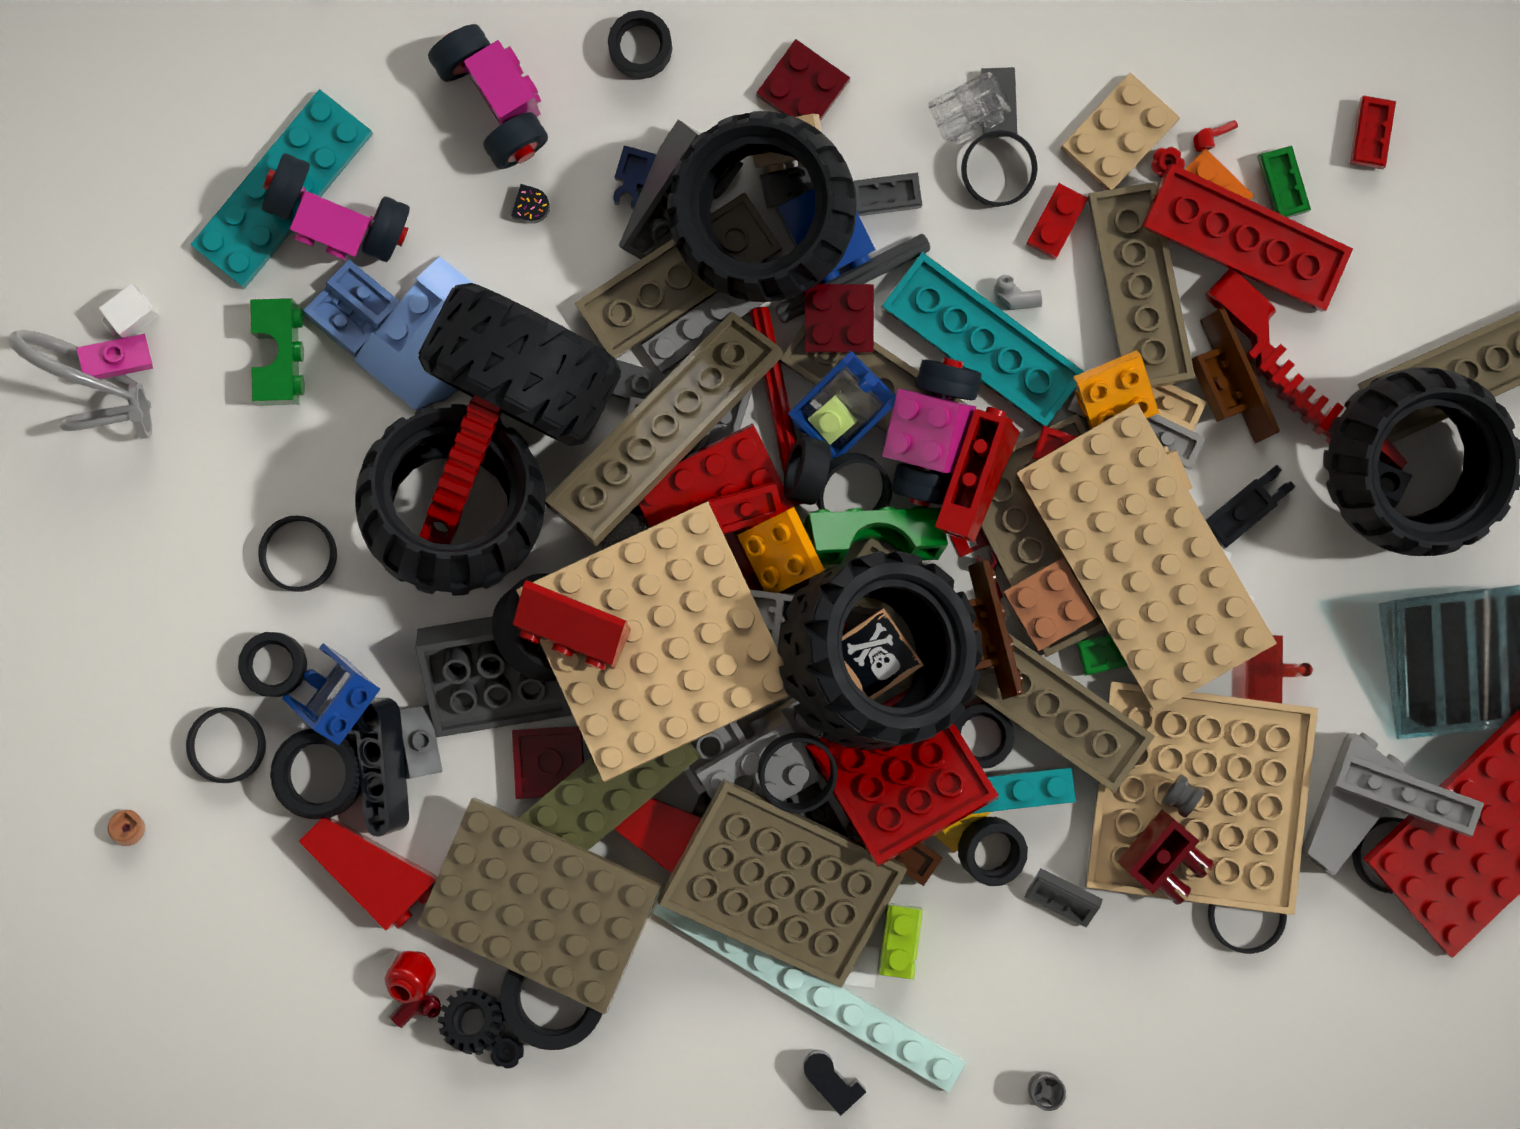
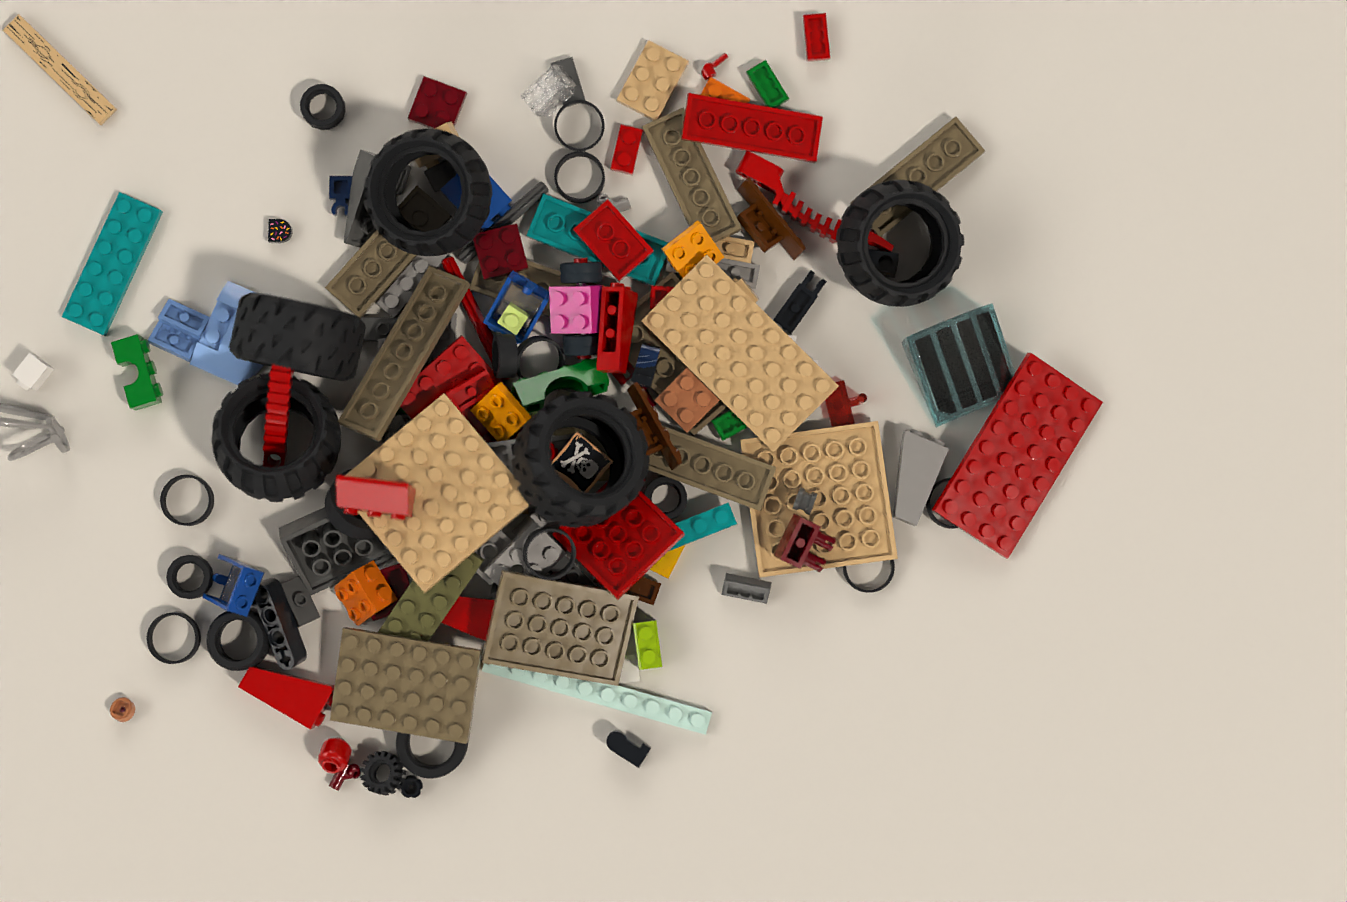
camera: 20 degrees left, 0 degrees up
dark pink plate [77,334,153,380] -> none
brick [262,153,410,262] -> none
brick [428,24,548,169] -> none
dark grey plate [853,172,922,216] -> none
black tyre [958,816,1028,886] -> none
flat silver wheel [1028,1071,1066,1111] -> none
red plate [1151,147,1185,178] -> none
light grey plate [1334,753,1484,838] -> none
none -> orange bracket [334,560,398,626]
none -> black tyre [554,151,605,204]
none -> red plate [573,199,654,282]
none -> leg [630,342,661,389]

